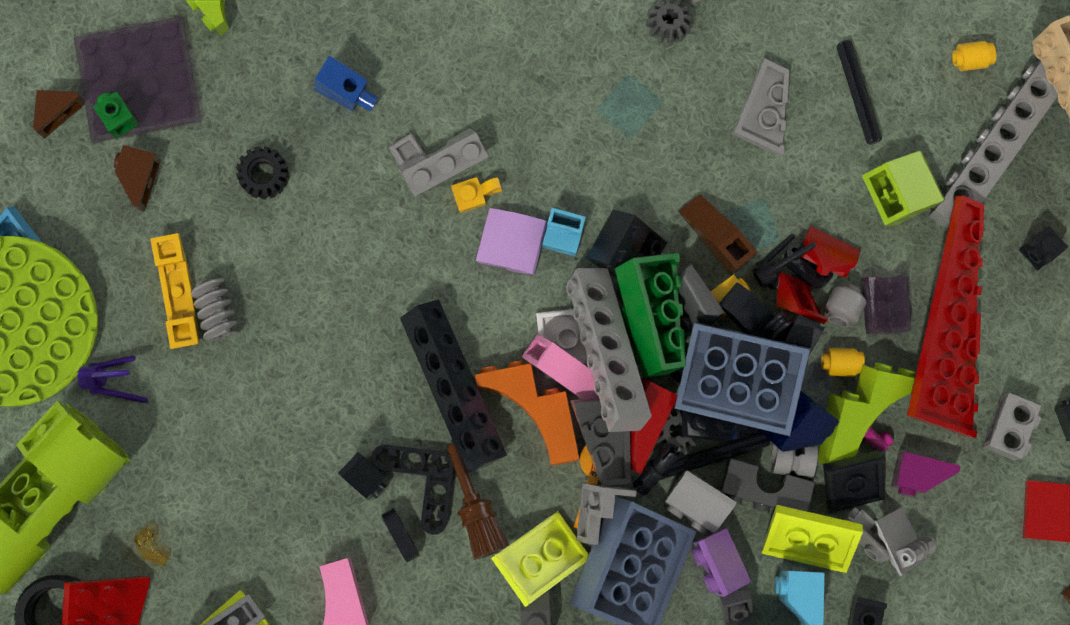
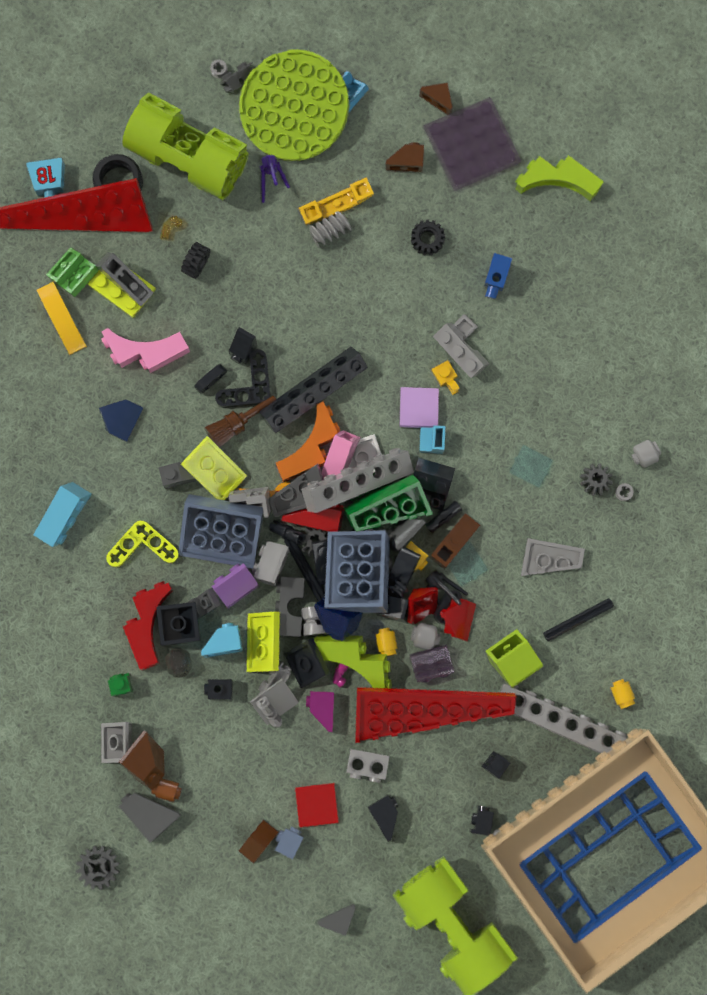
camera: 75 degrees right, 0 degrees up
green brick [93,91,140,139] -> none
none -> black tyre [181,242,211,279]
none -> black pin [425,501,462,534]

